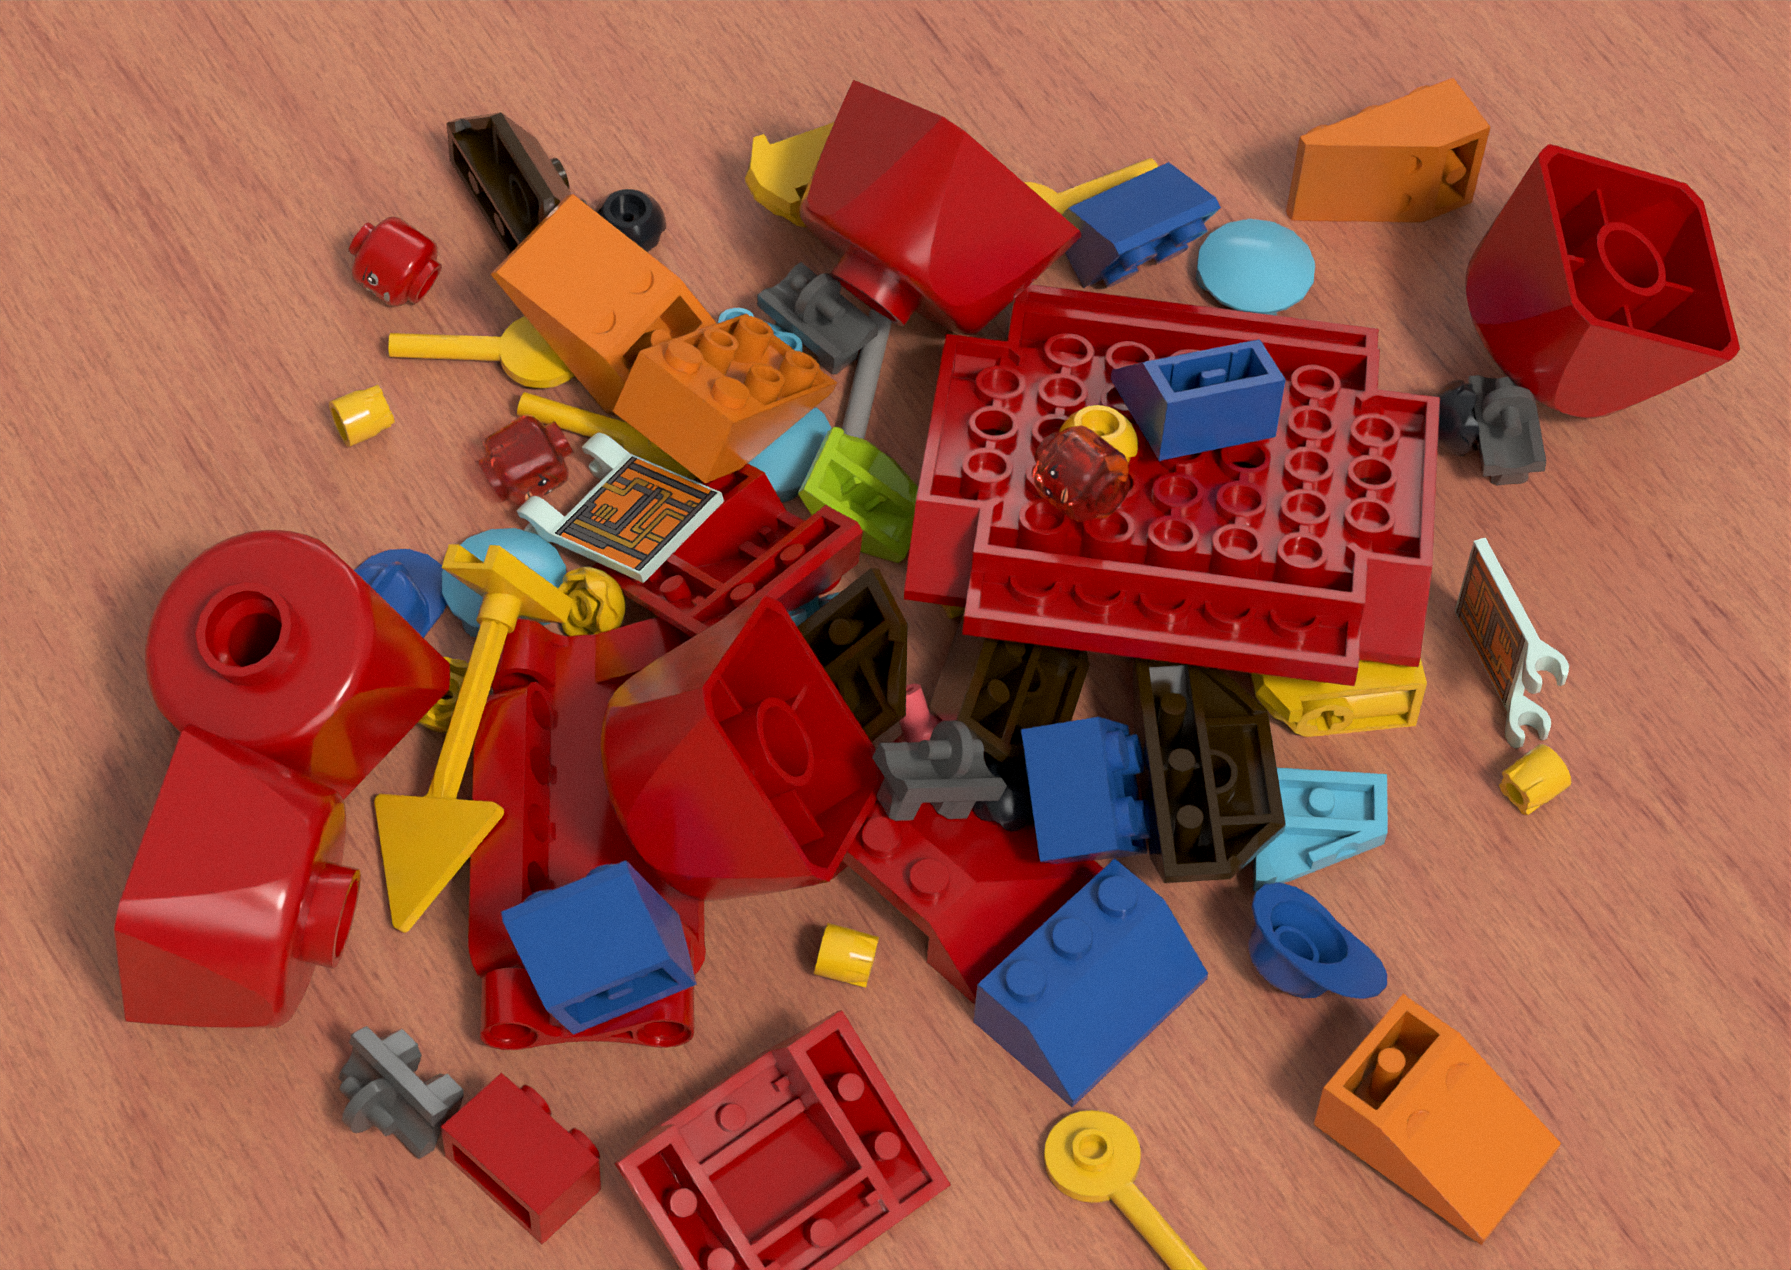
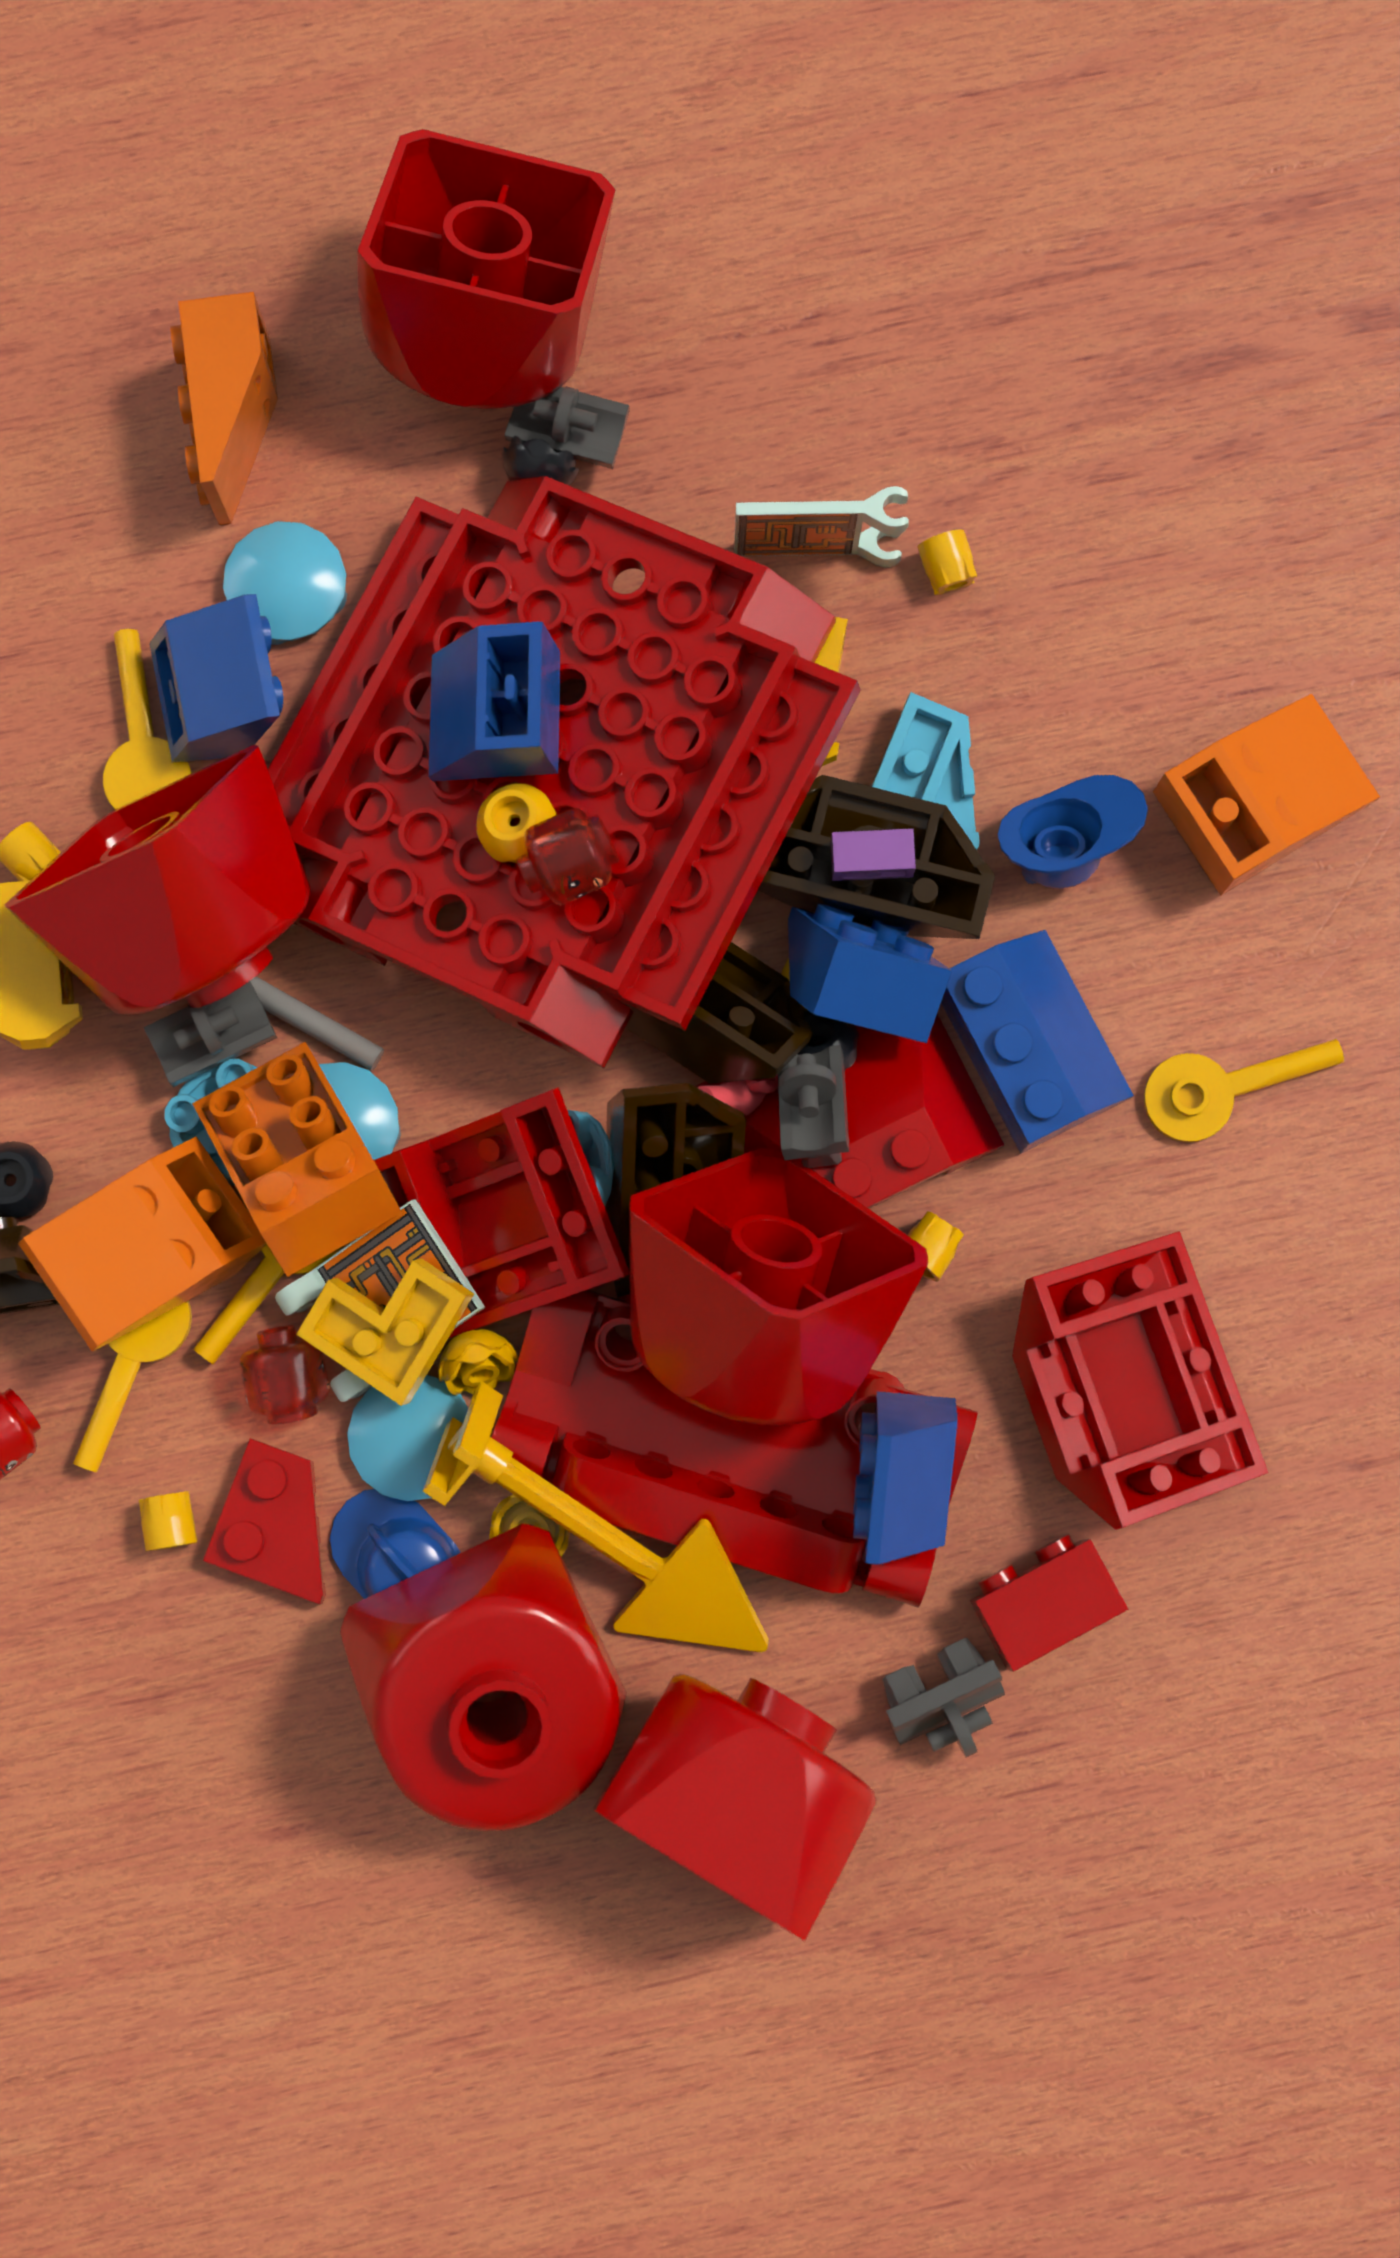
camera: 70 degrees left, 25 degrees up
lime slope [798,427,918,563] -> none
none -> red wing [203,1438,326,1604]
none -> yellow plate [296,1258,474,1406]
none -> medium lavender piece [830,829,916,881]

